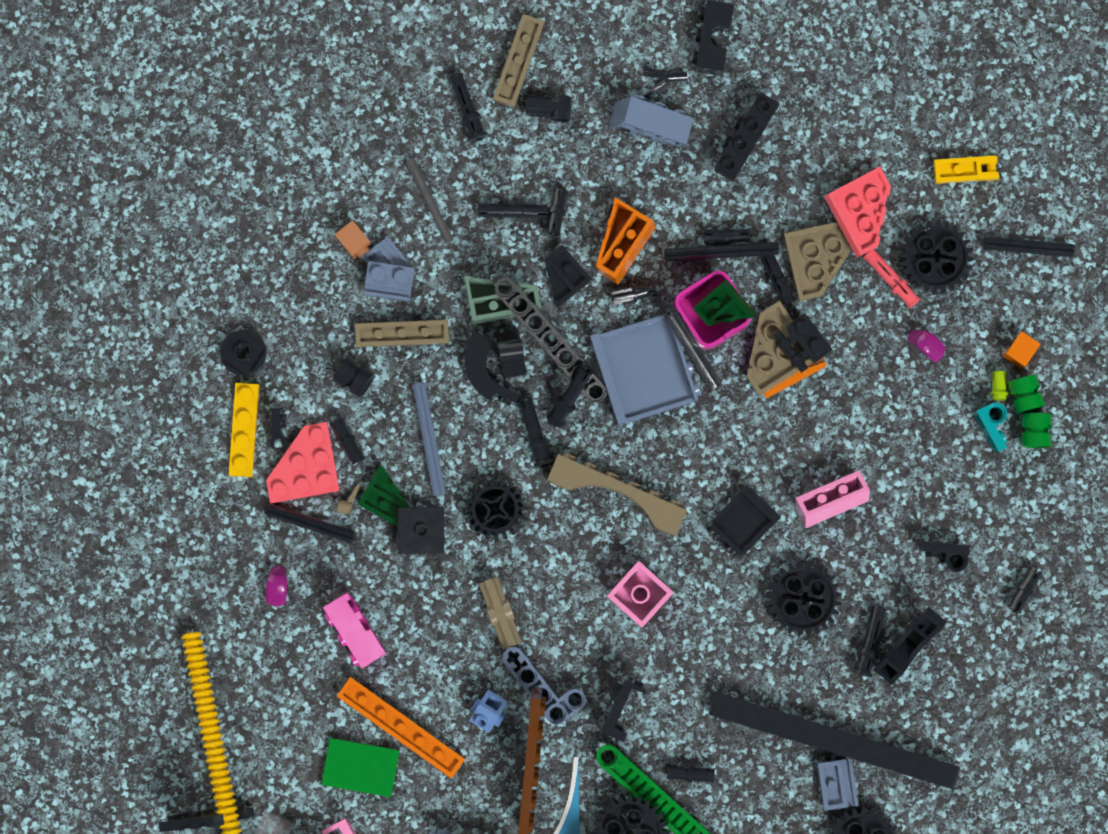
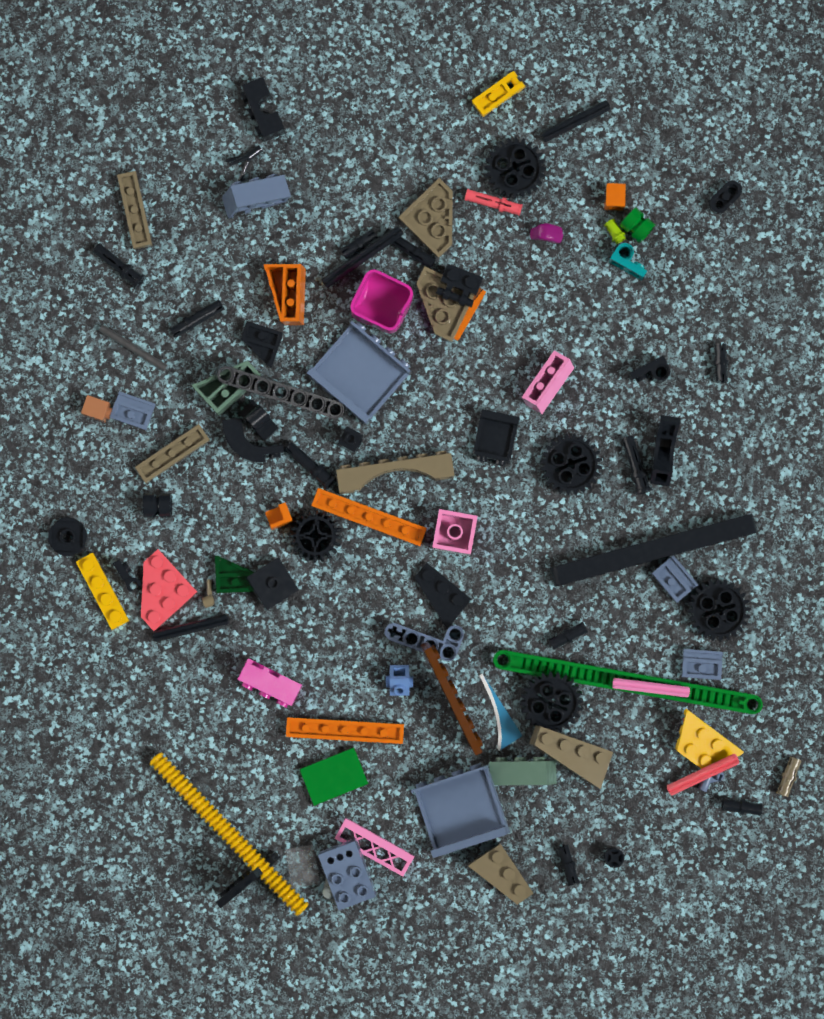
camera: 30 degrees left, 0 degrees up
magenta hair [265,566,287,607] -> none
black pin [329,418,365,465] -> none
sand blue plate [363,261,415,302] -> none
sand blue axle [413,382,445,496] -> none
dark tan piece [479,577,522,650] -> none
black piece [526,95,572,122] -> none
black pin [546,188,568,236] -> none
black pin [546,365,594,428] -> none
black panel [601,677,647,742] -> none
black axle [610,282,657,304] -> none
black axle [665,310,721,390] -> none
dark green wing [693,279,756,326] -> none
black bracket [714,93,779,182] -> none
coral plate [824,167,891,258] -> none
green wheel [1021,413,1052,448] -> none
none -> orange panel [265,502,293,530]
none -> orange plate [311,488,427,547]
none -> black brick [338,427,364,455]
none -> black wing [414,563,472,629]

